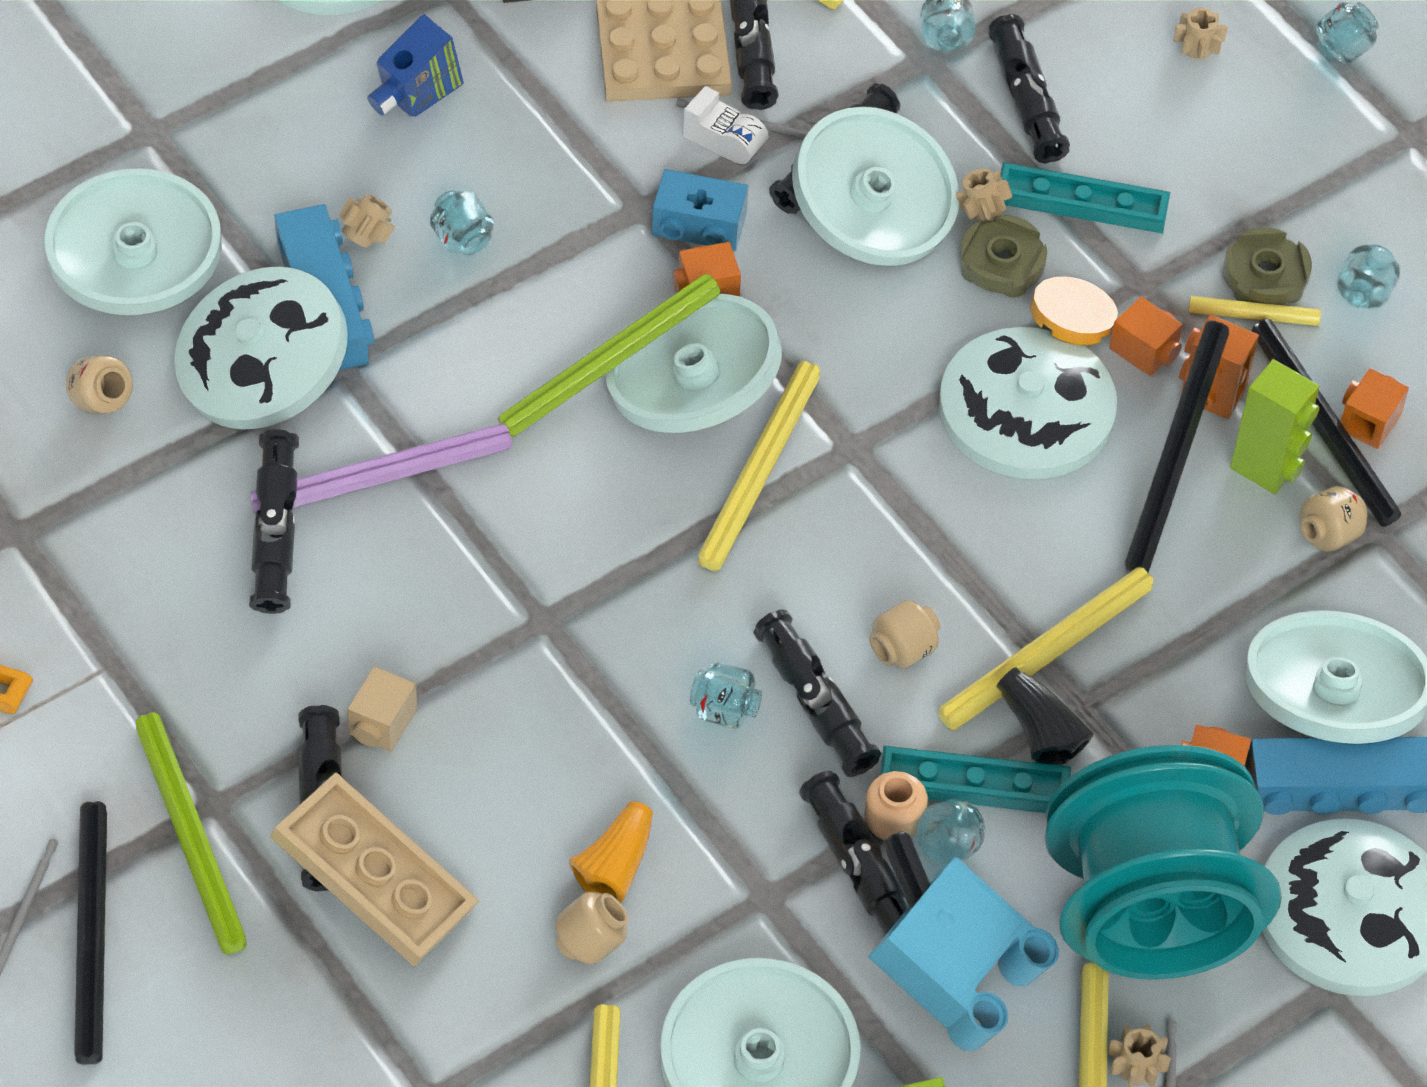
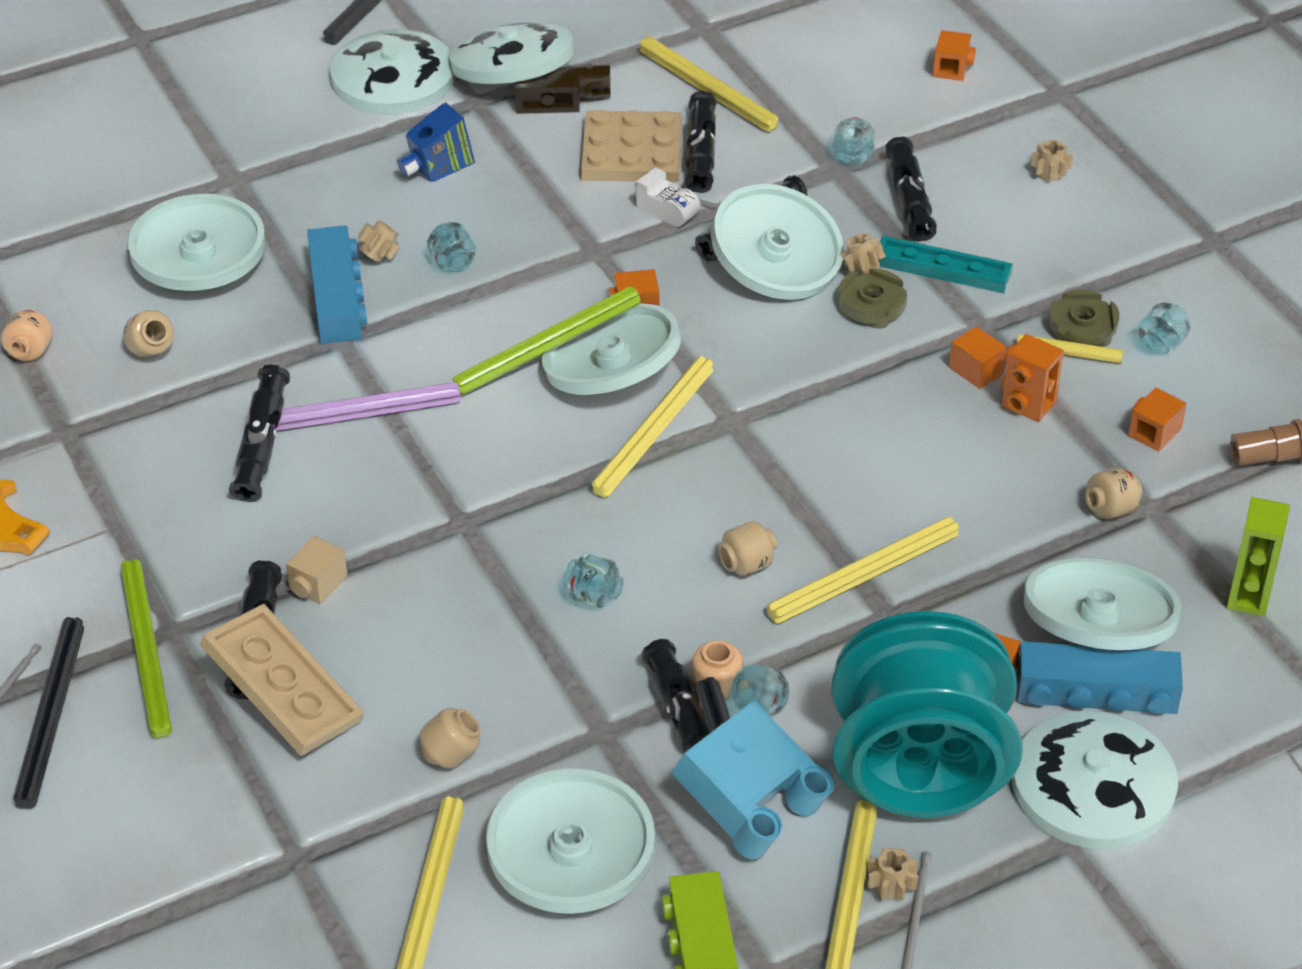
camera: 10 degrees right, 10 degrees down
light aqua dish [174,267,348,429] -> none
light orange piece [569,801,653,903] -> none
dark azure brick [652,169,749,251] -> none
black piece [753,609,882,777] -> none
teal tile [880,745,1071,813] -> none
light aqua dish [939,327,1117,479] -> none
black piece [996,667,1094,765] -> none
tile [1030,277,1118,345] -> none
black axle [1125,320,1229,573] -> none
lime brick [1230,359,1320,495] -> none
black axle [1251,318,1401,527] -> none
clear light blue head [1315,2,1379,64] -> none

